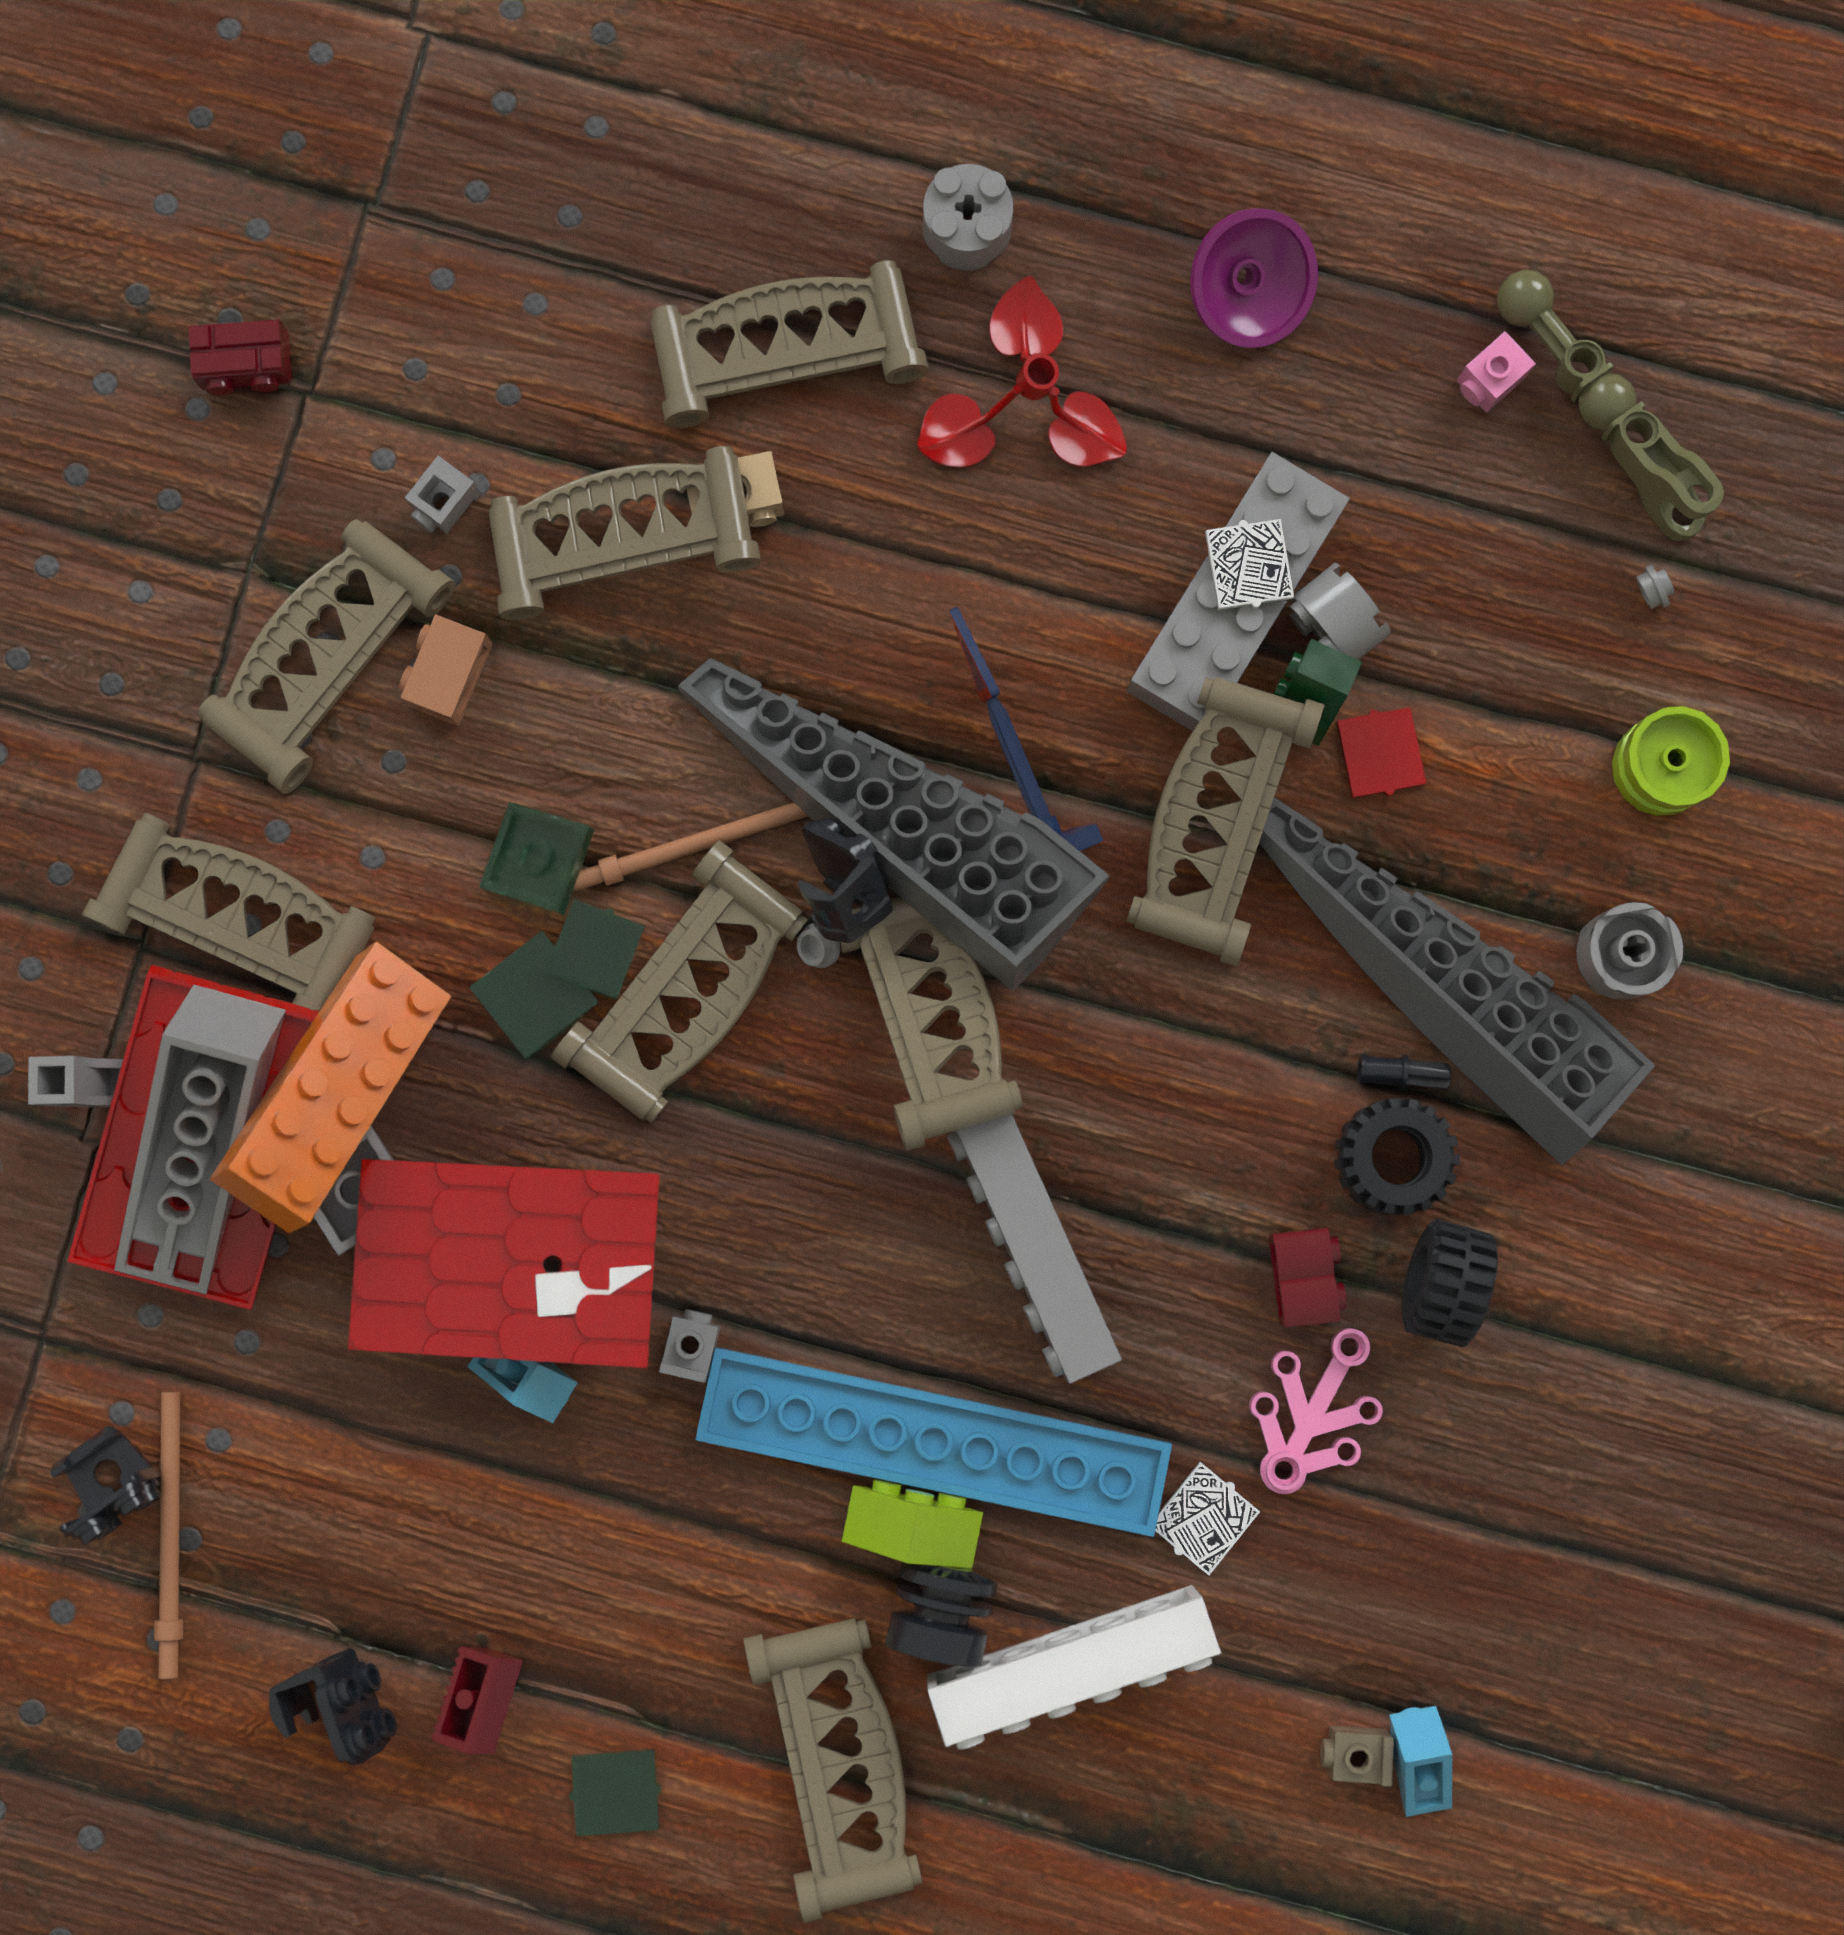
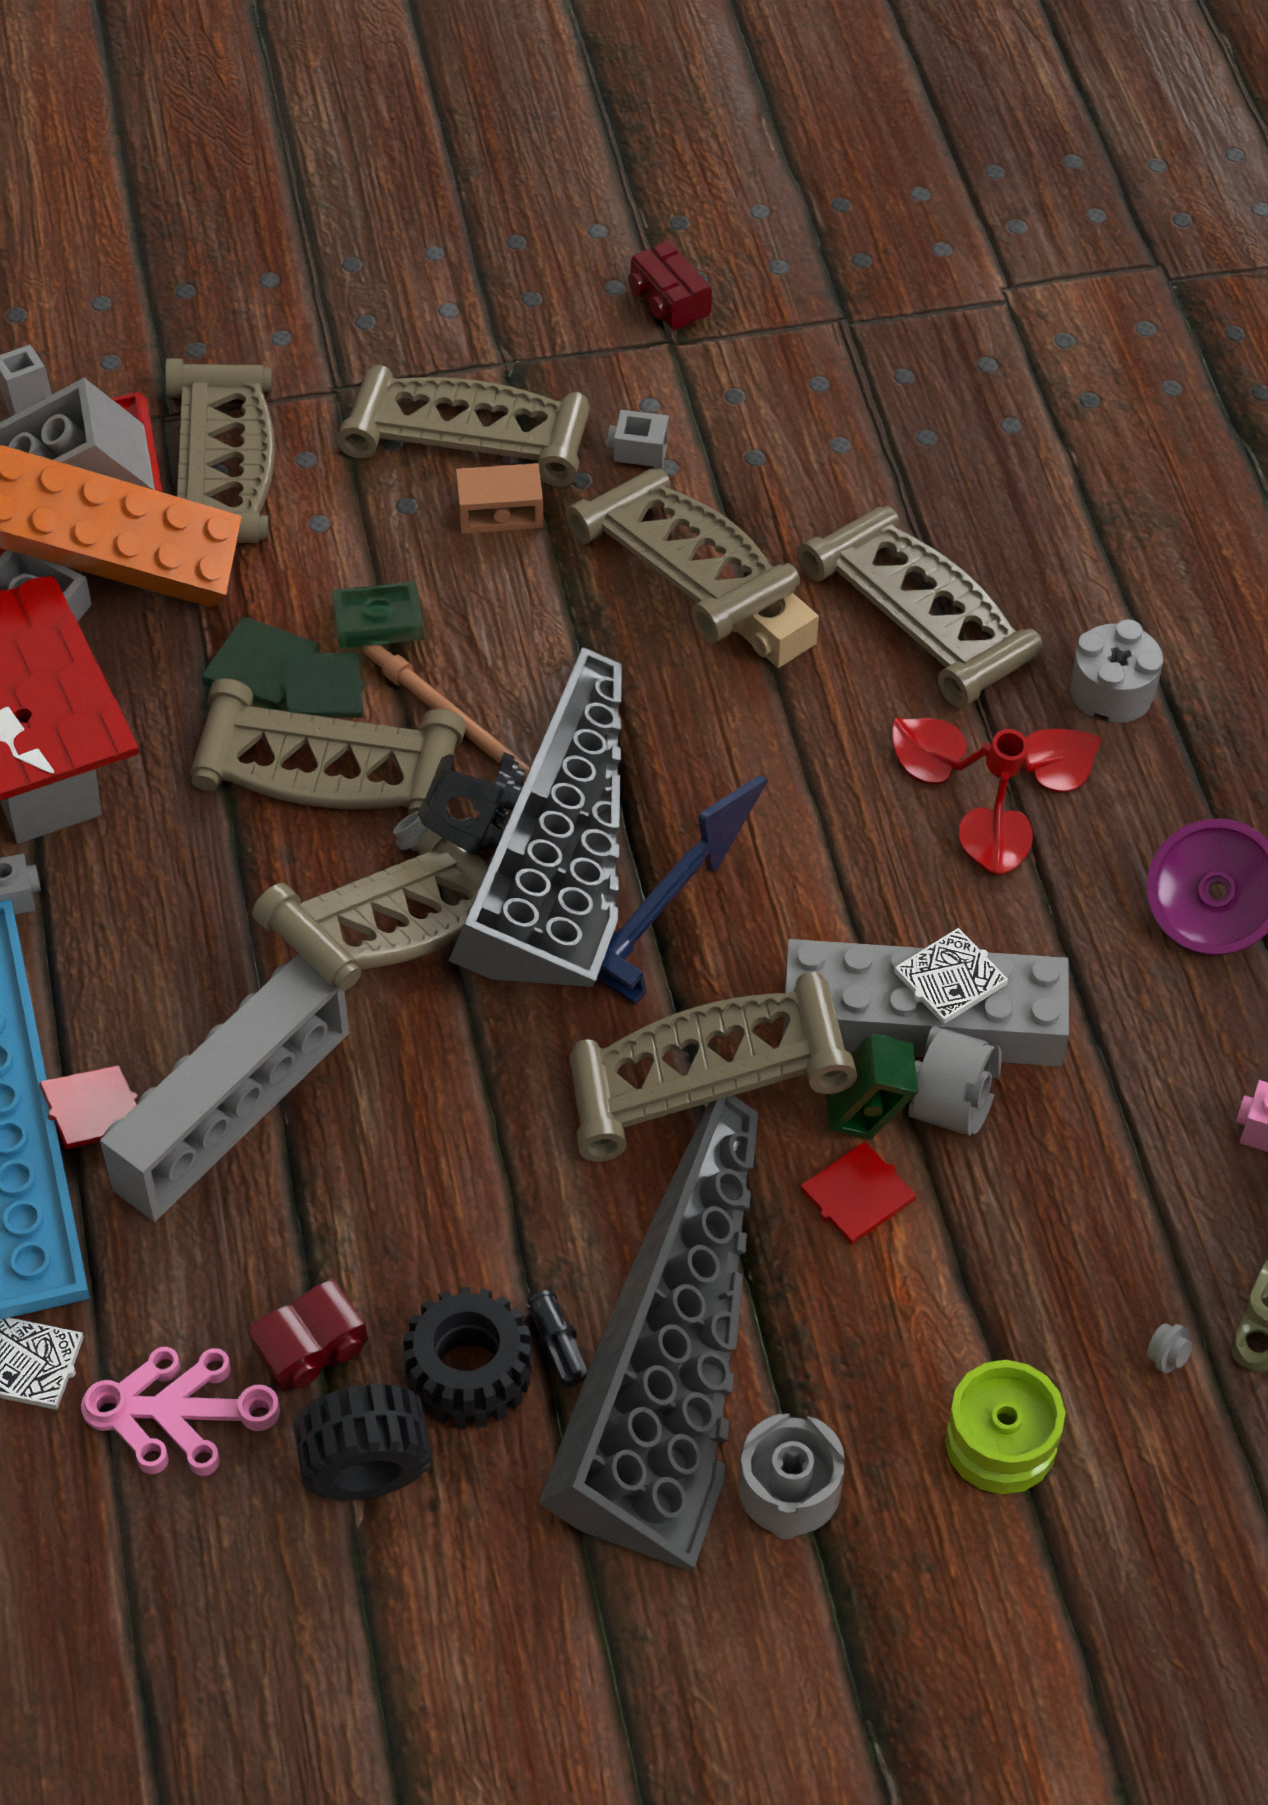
camera: 65 degrees right, 30 degrees down
none -> piece [39,1065,137,1149]

